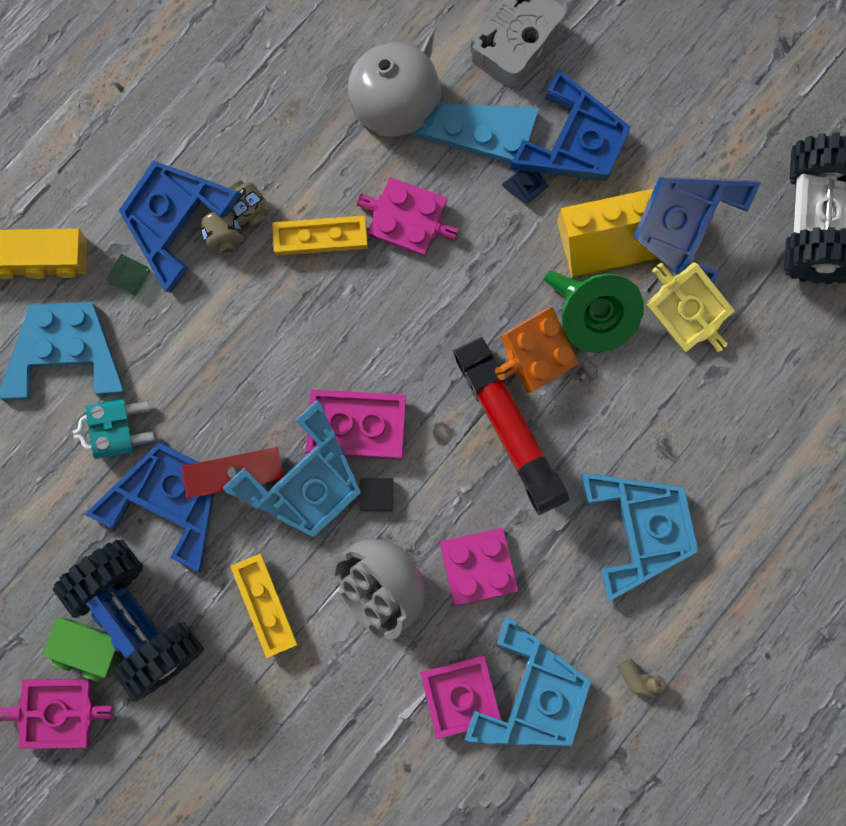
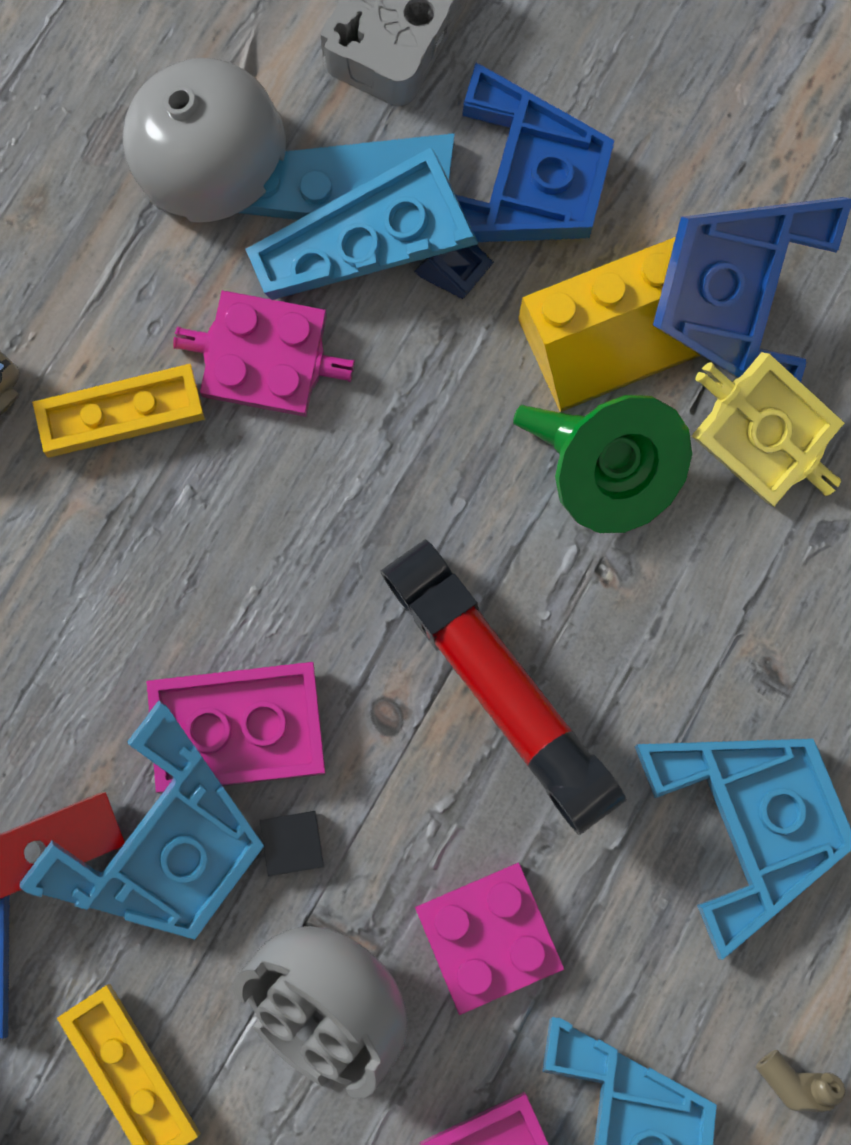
camera: 15 degrees left, 0 degrees up
orange plate [495,307,579,393] -> none
none -> dark azure wing [246,147,479,300]

